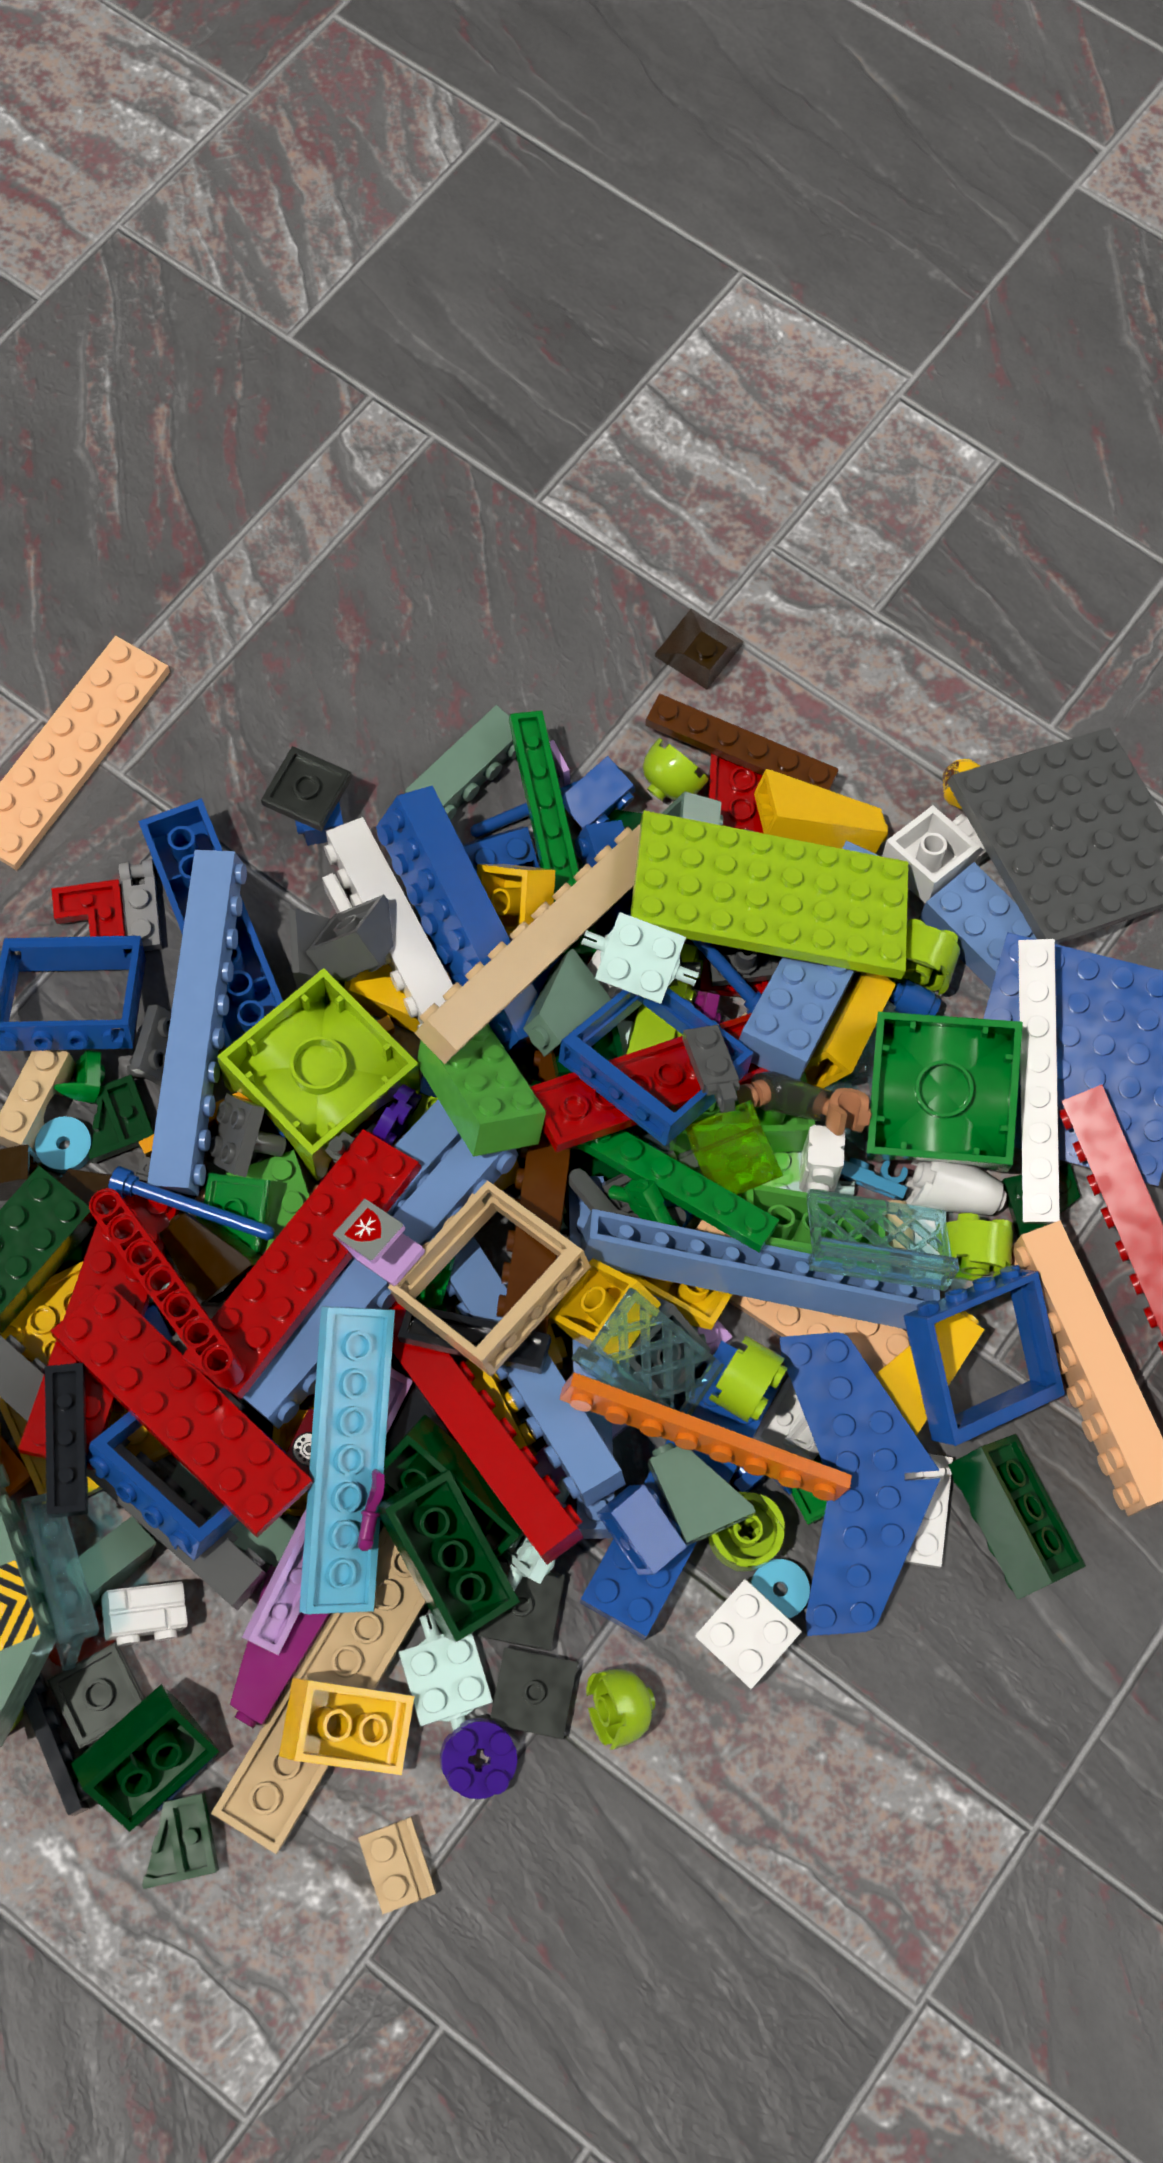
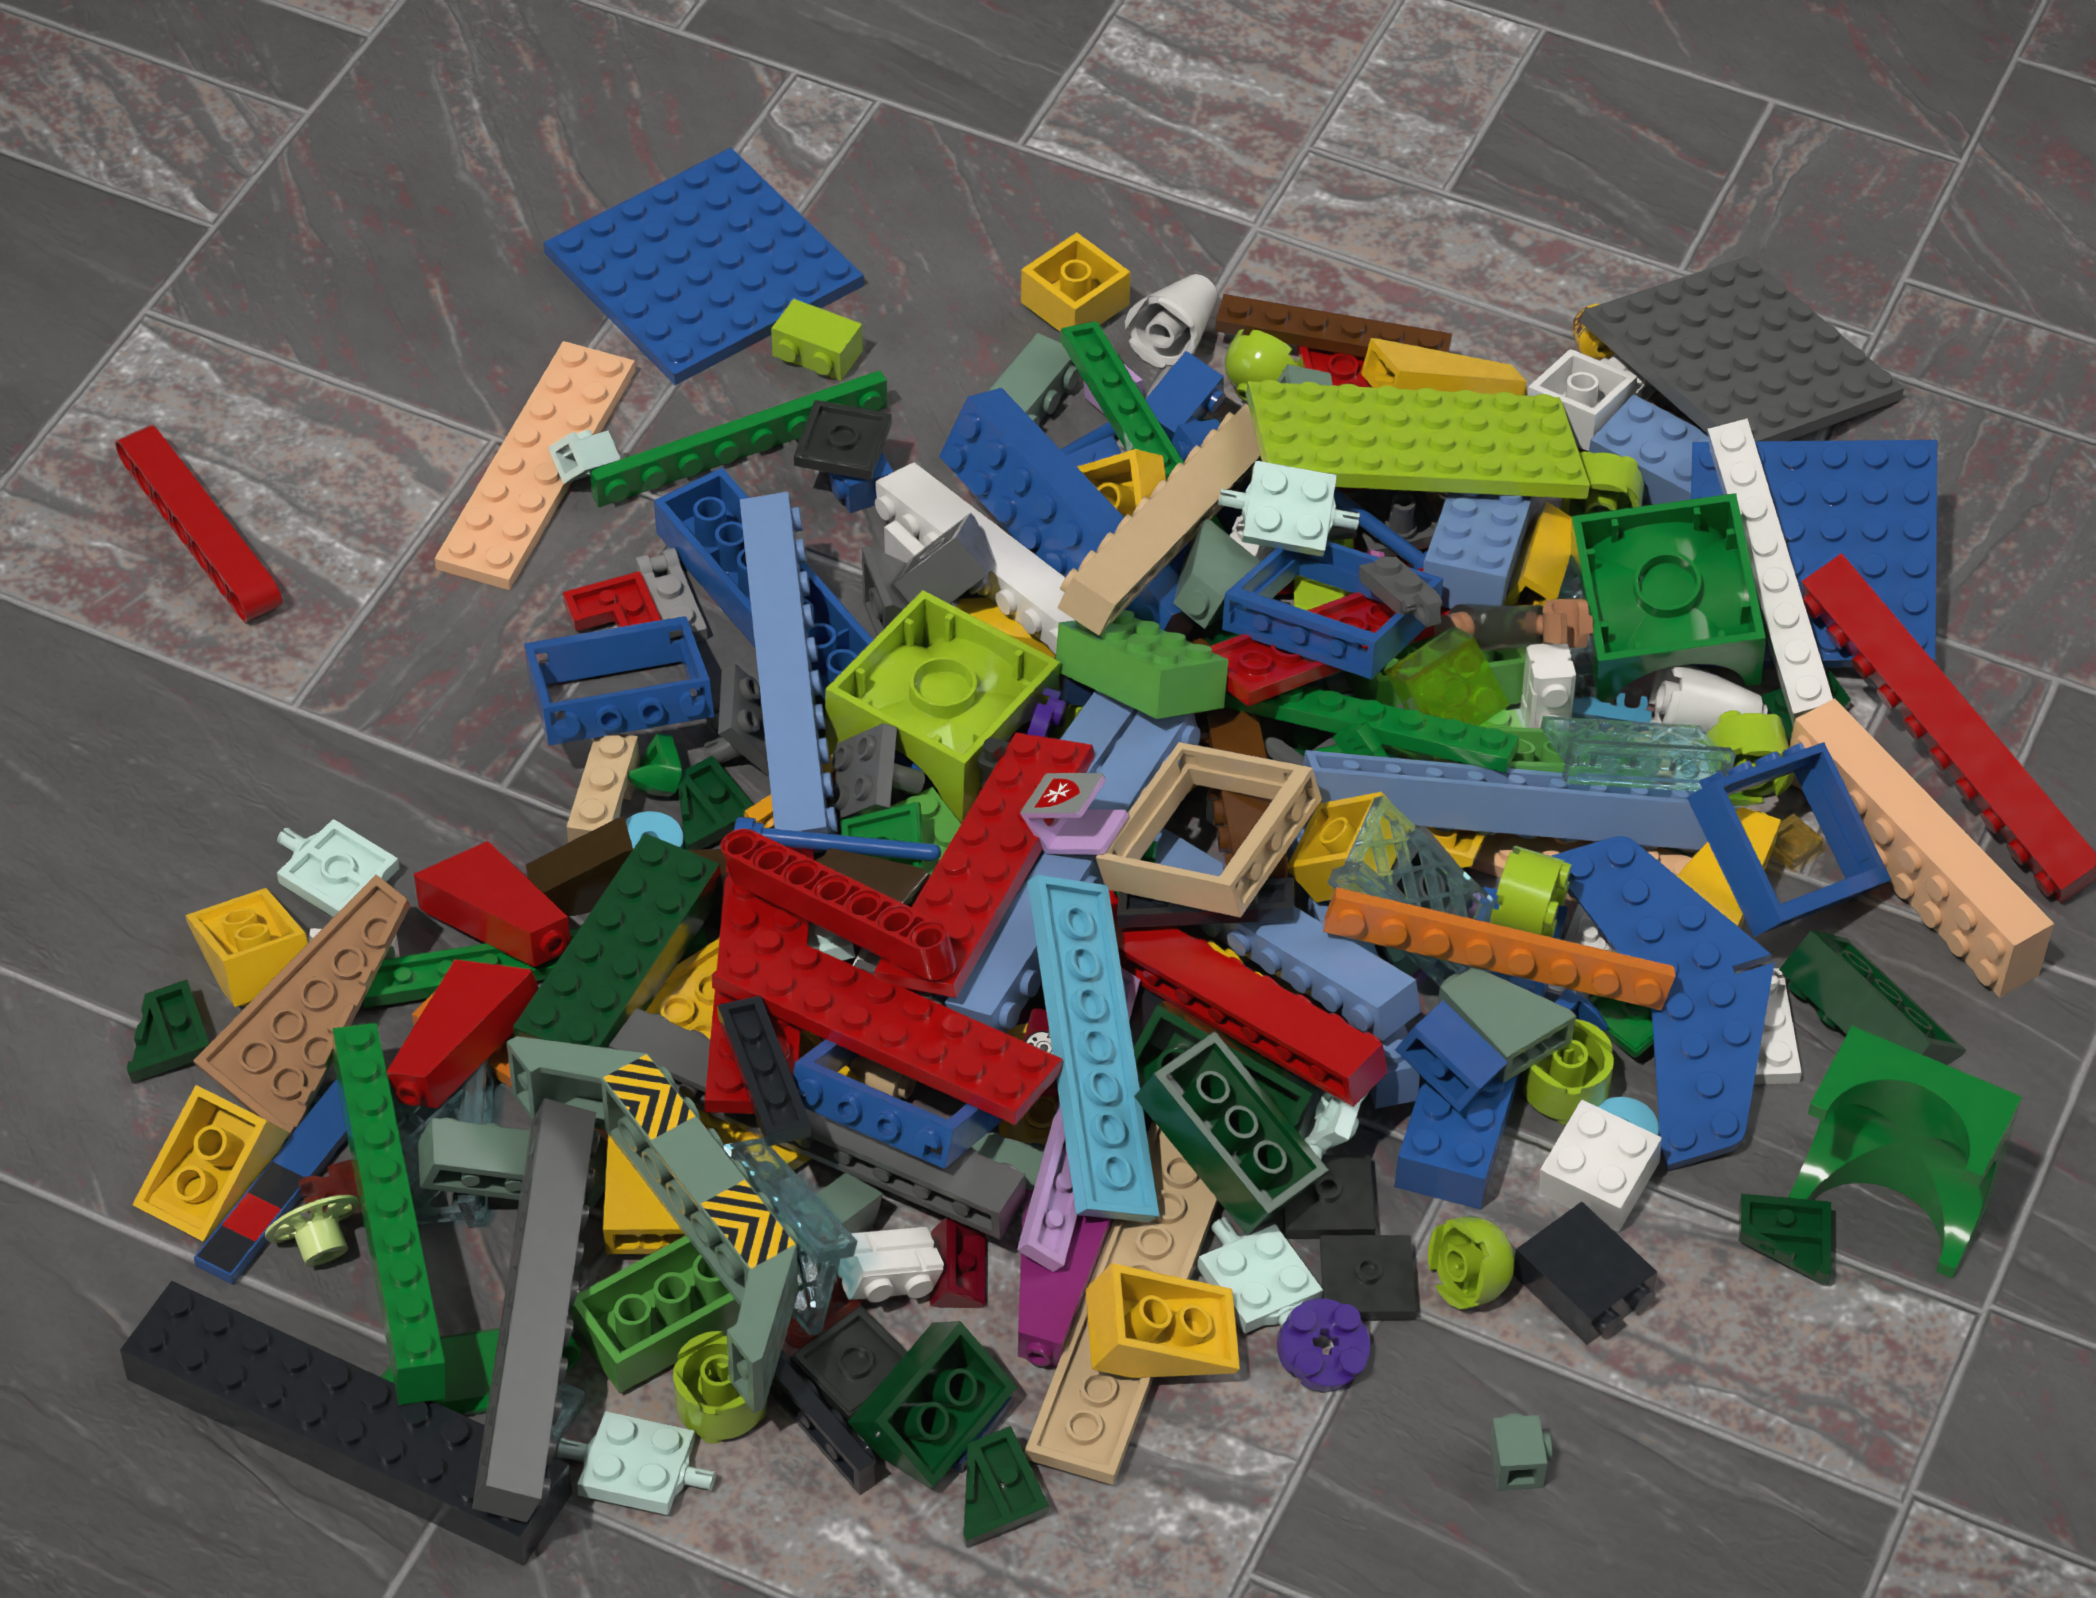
camera: 10 degrees left, 20 degrees down
magenta piece [357,1469,385,1552] -> none
tan plate [358,1817,437,1914] -> none
dark brown slope [655,608,743,689] -> none
none -> blue plate [543,147,864,385]
none -> light aqua brick [548,429,621,484]
none -> green plate [590,370,887,508]
none -> lime brick [771,299,863,381]
none -> dark red slope [930,1217,986,1308]
none -> yellow brick [1021,232,1131,332]
none -> white cone [1125,274,1217,368]
none -> sand green brick [1489,1413,1552,1491]
none -> black brick [1513,1201,1658,1345]
none -> dark green wing [1738,1193,1831,1284]
none -> clear yellow plate [1772,813,1824,870]
none -> green piece [1788,1026,2022,1279]

